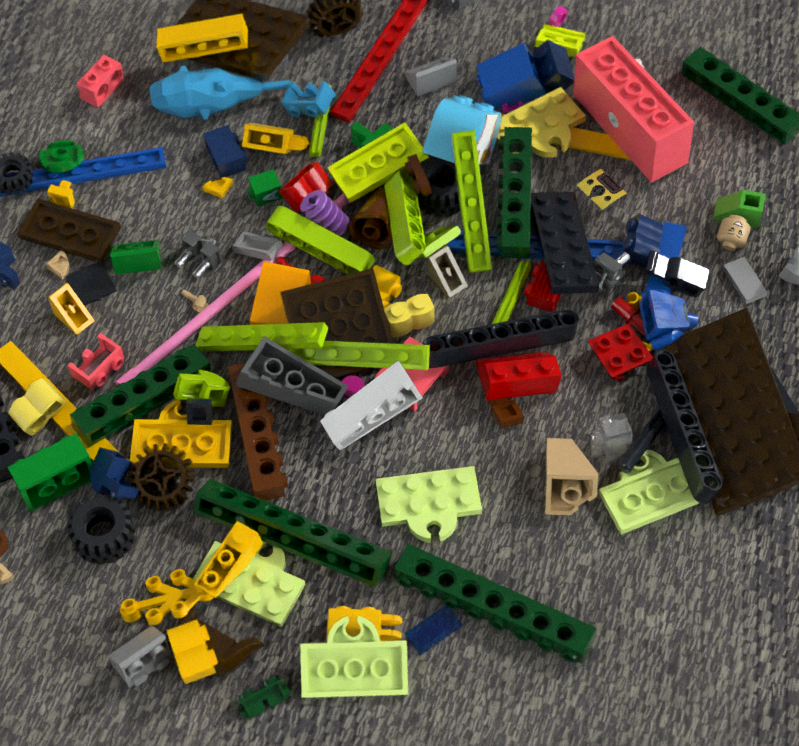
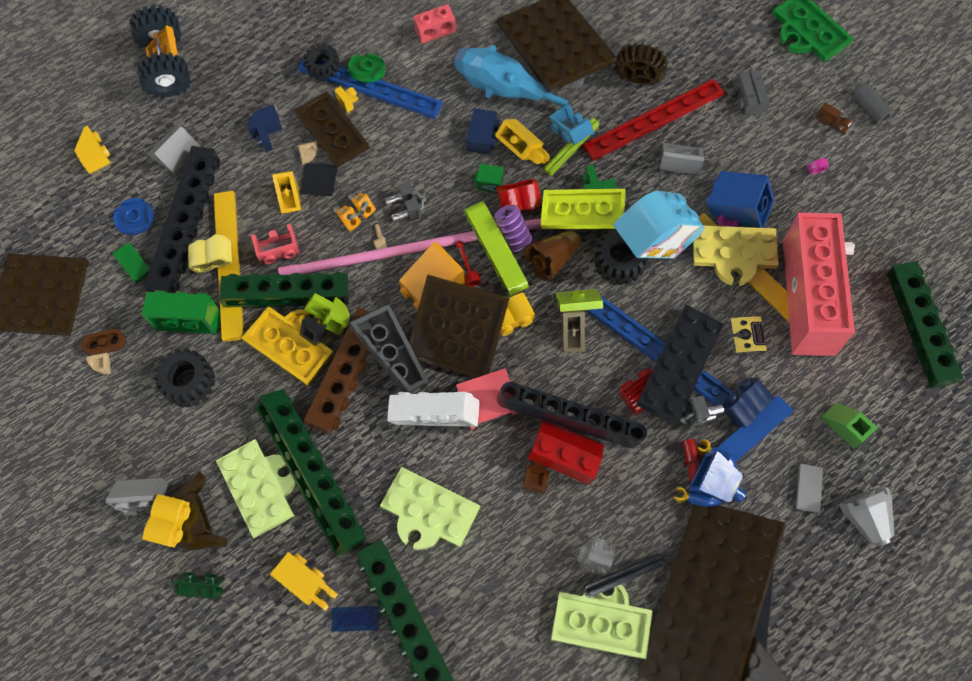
camera: 35 degrees right, 10 degrees up
dark blue brick [90,447,139,500] -> none
green slope [110,239,162,275] -> none
yellow plant [120,569,214,625] -> none
dark brown gear [128,443,196,511] -> none
yellow brick [156,14,248,62] -> none
yellow slope [194,521,263,598] -> none
lime plate [195,322,328,352] -> none
yellow tile [202,177,234,199] -> none
light grey tile [232,231,283,261] -> none
lime tile [287,341,430,370] -> none
yellowish green plate [300,616,408,698] -> none
dark pink tile [341,376,364,399] -> none
light yellow brick [384,294,435,337] -> none
lime beam [385,169,426,265] -> none
reddish brown plate [405,154,432,197] -> none
lime tile [451,130,492,273] -> none
lime axle [492,260,532,324] -> none
dark green brick [497,127,532,258] -> none
dark blue brick [533,39,574,91] -> none
neon yellow plate [535,24,586,57] -> none
tan slope [545,438,598,515] -> none
red hinge [588,323,653,382] -> none
piece [644,251,709,298] -> none
black beam [646,349,723,504] -> none
tan head [717,215,751,251] -> none
none -> light orange piece [333,193,376,232]

